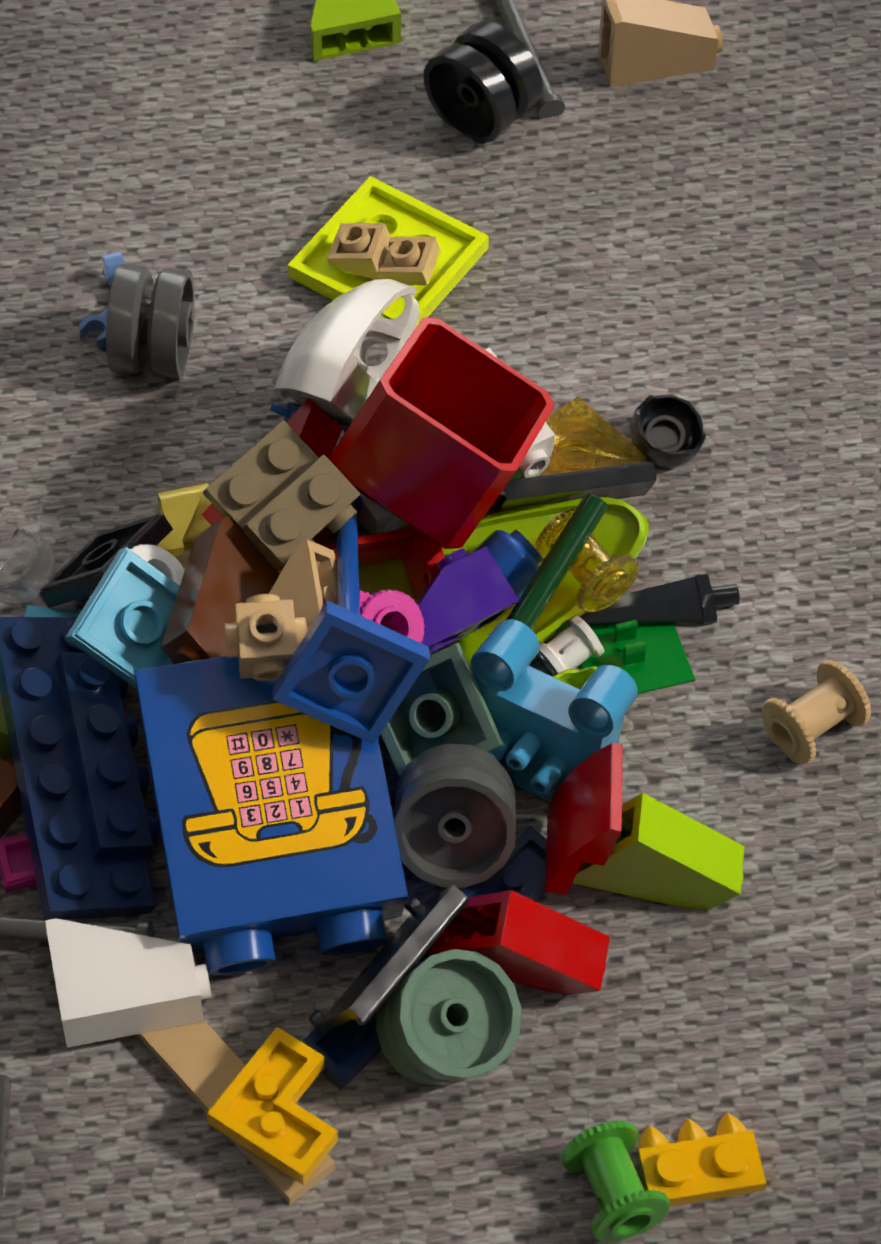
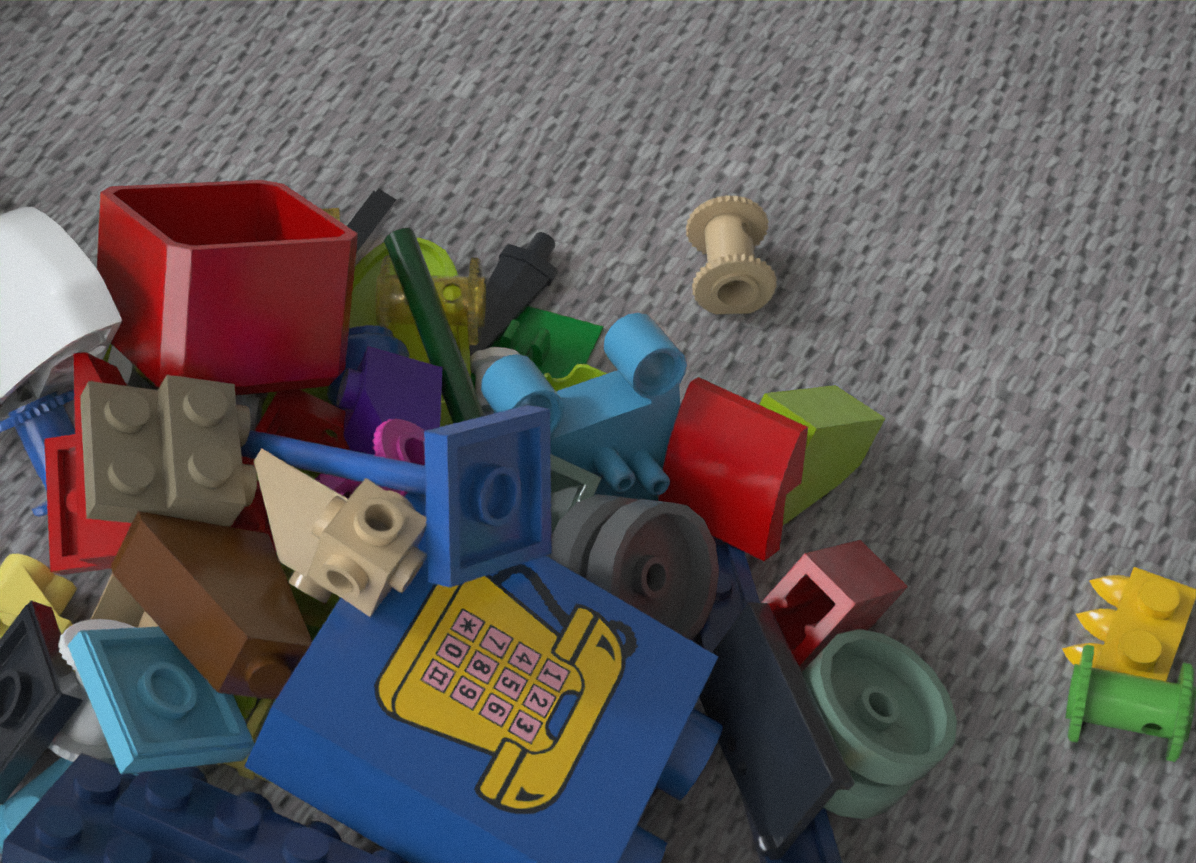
camera: 55 degrees left, 5 degrees down
black hair [629,394,706,469] -> none

